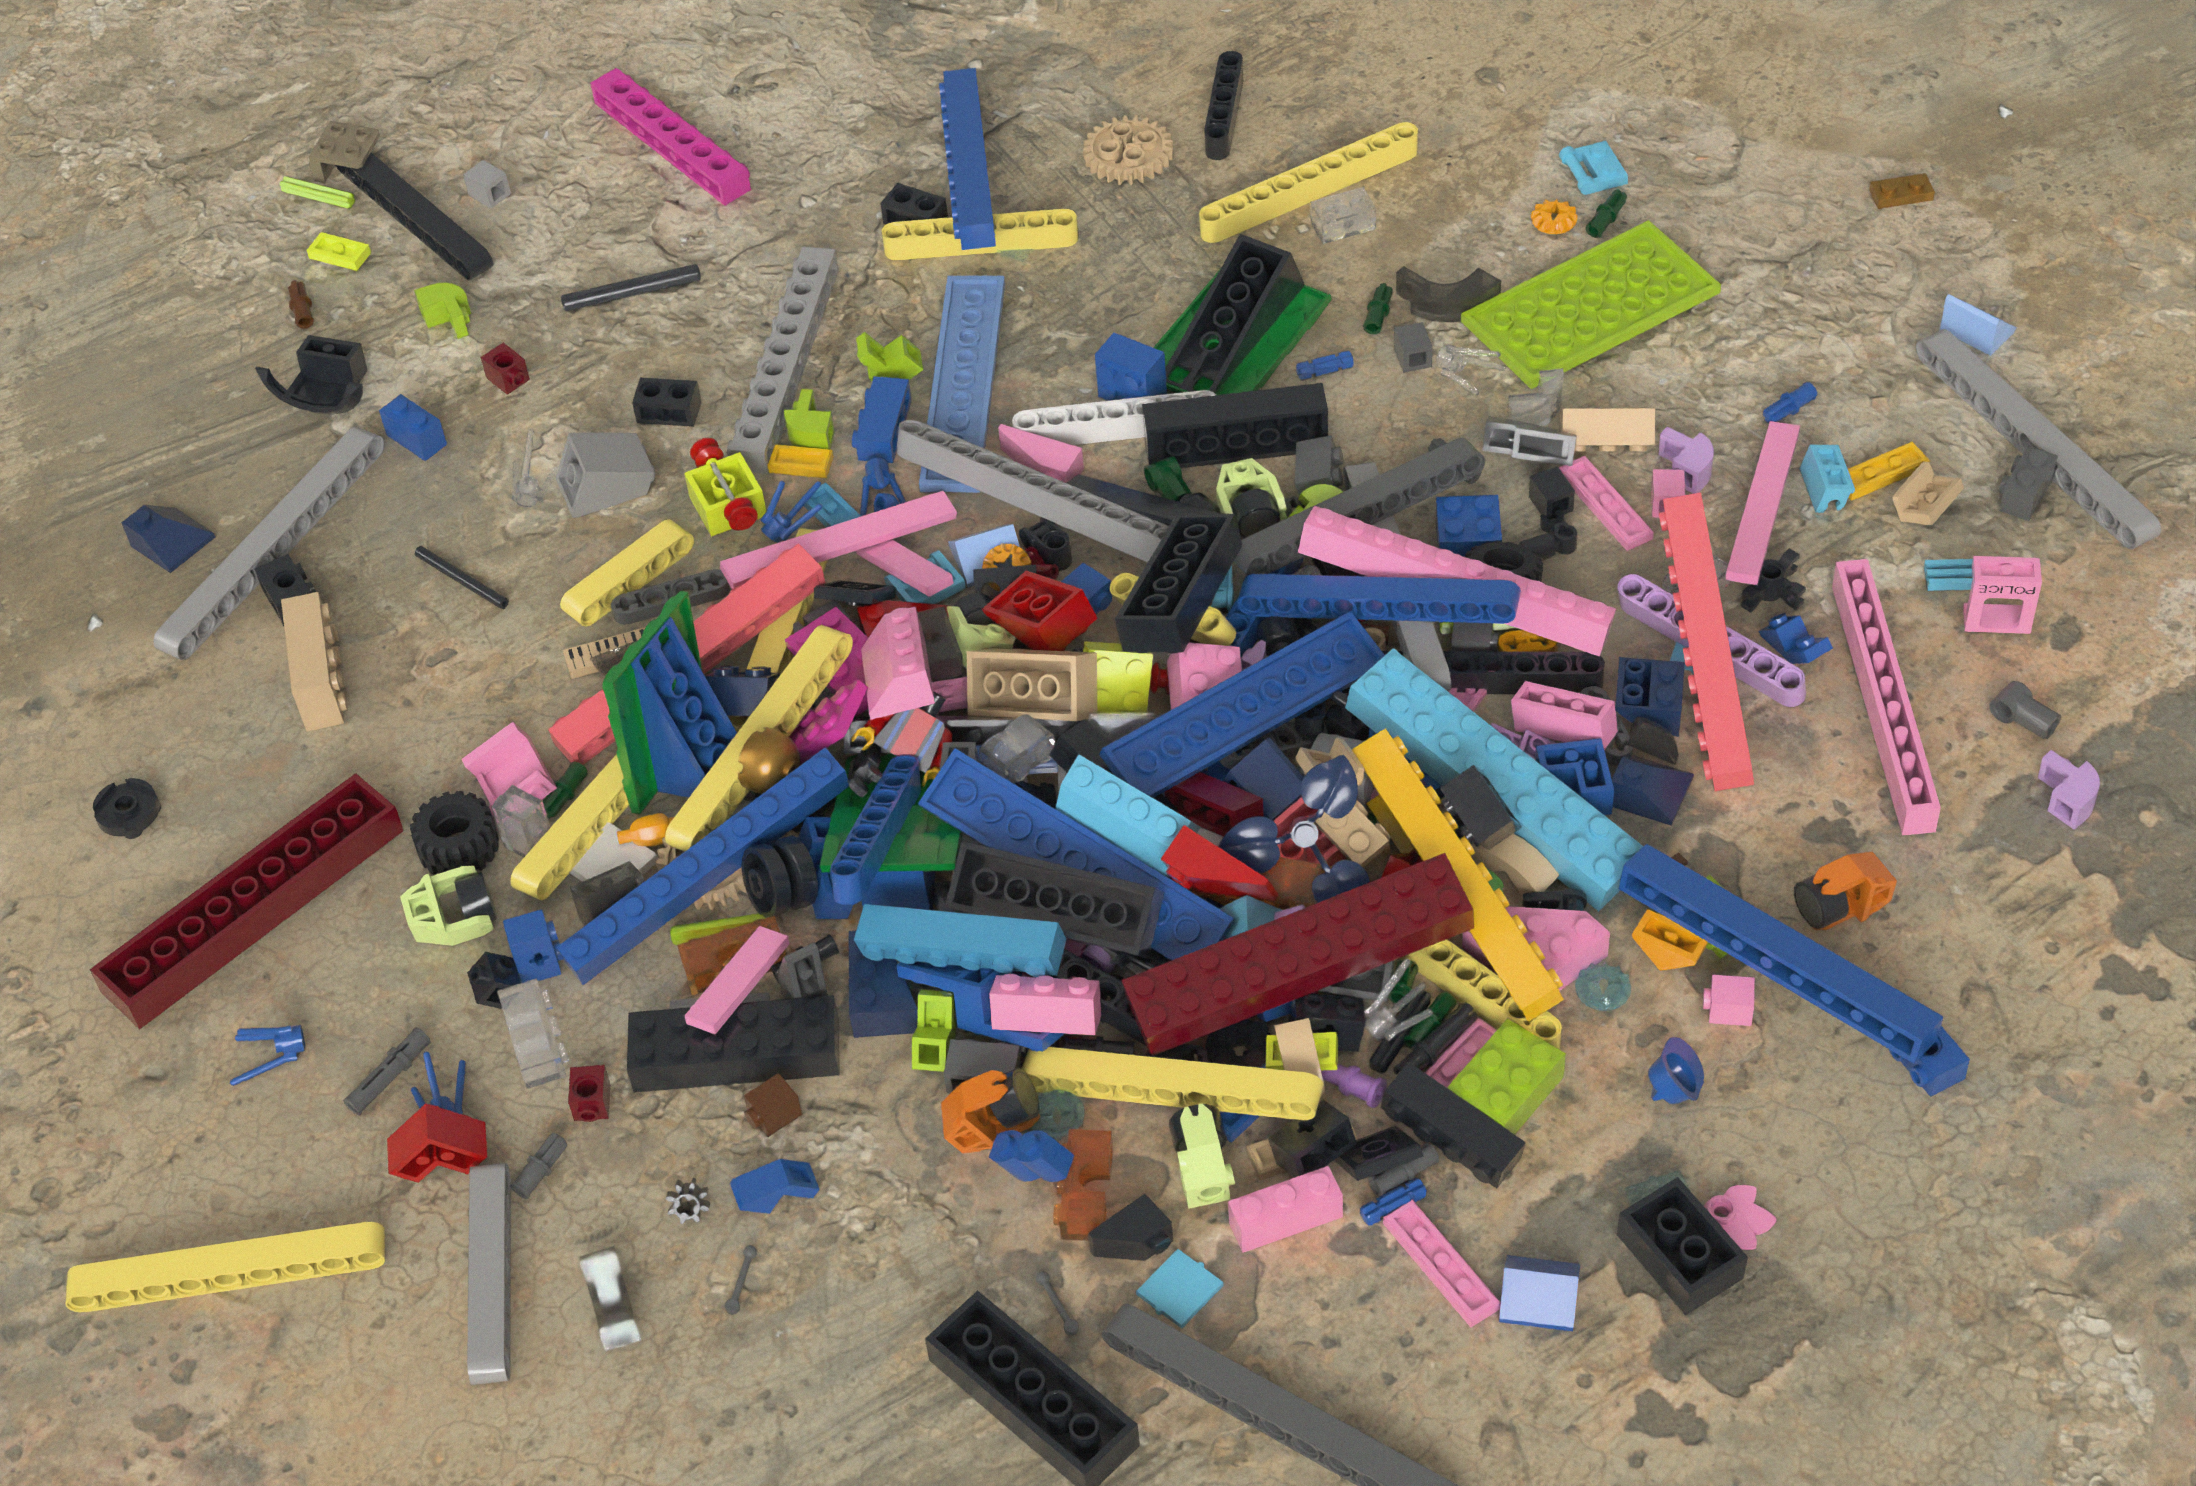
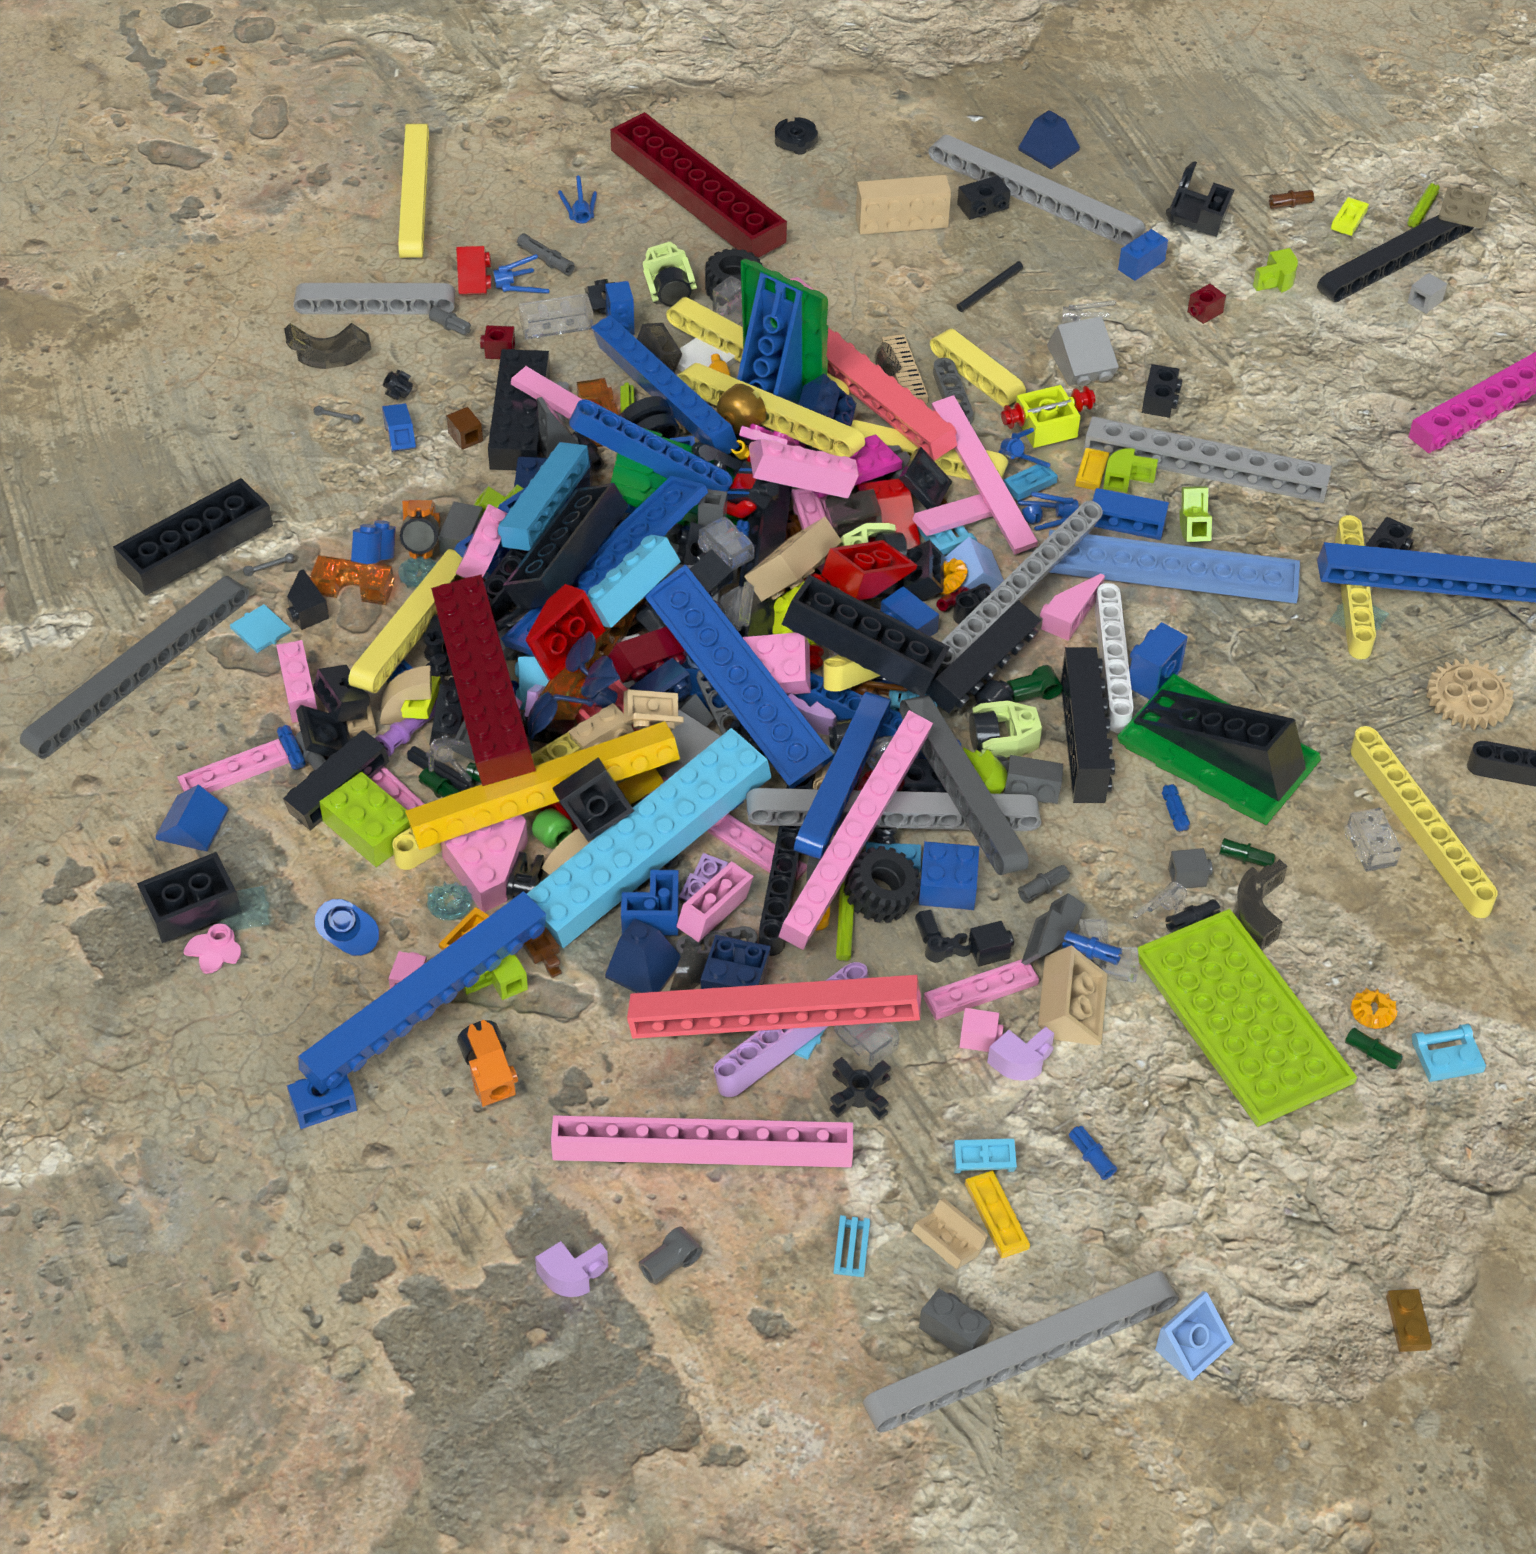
camera: 90 degrees right, 0 degrees up
black axle [561,264,701,311] -> none
yellowish green piece [1169,1104,1235,1209] -> none
black pin [1393,1002,1478,1075] -> none
bright pink tile [1726,421,1800,585] -> none
blue slope [1759,613,1833,664] -> none
bright pink window [1963,556,2042,634] -> none
none -> blue pin [1062,930,1123,966]
none -> black pin [1165,899,1221,933]

